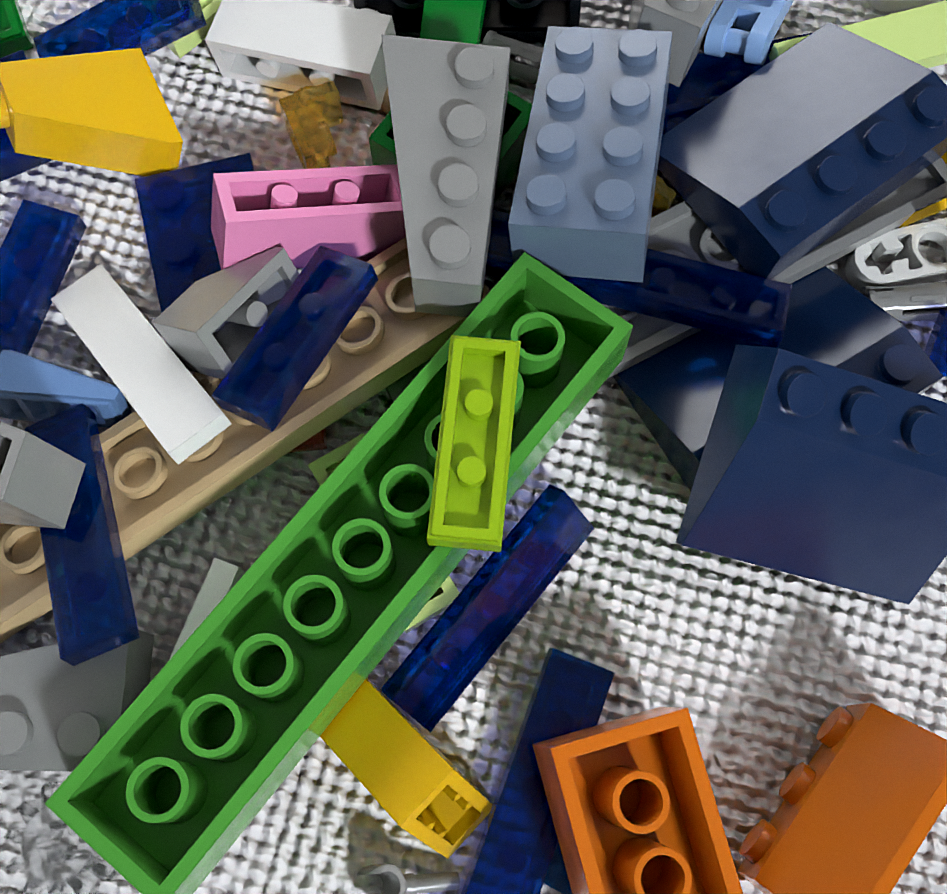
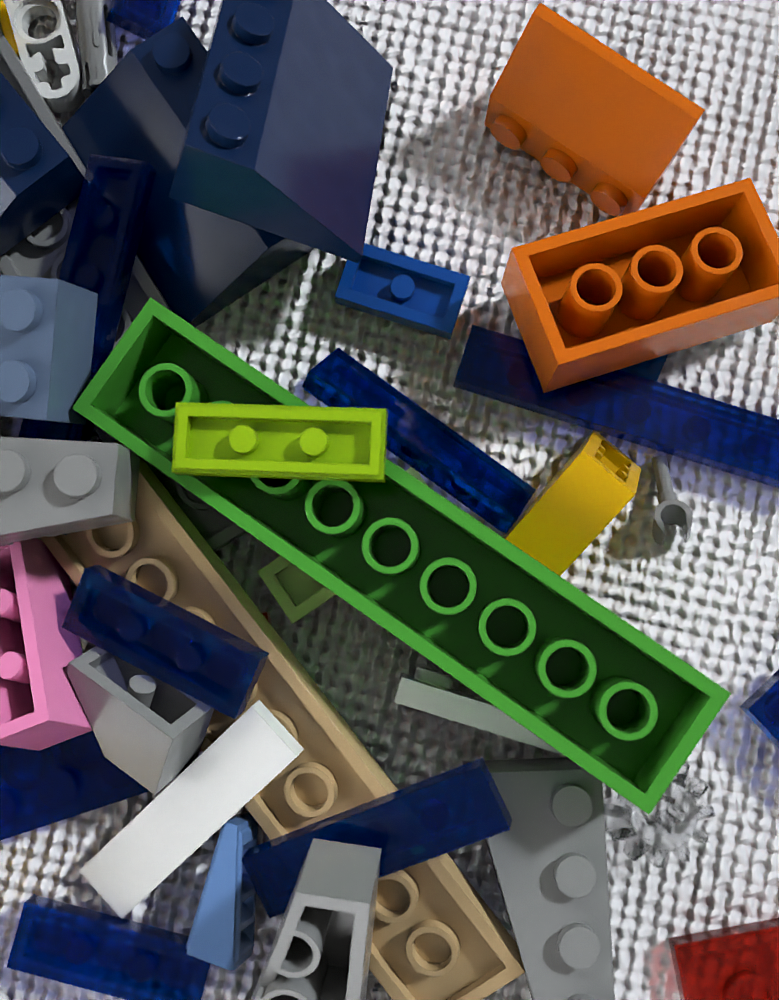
camera: 90 degrees left, 10 degrees up
none -> blue plate [334,243,471,340]

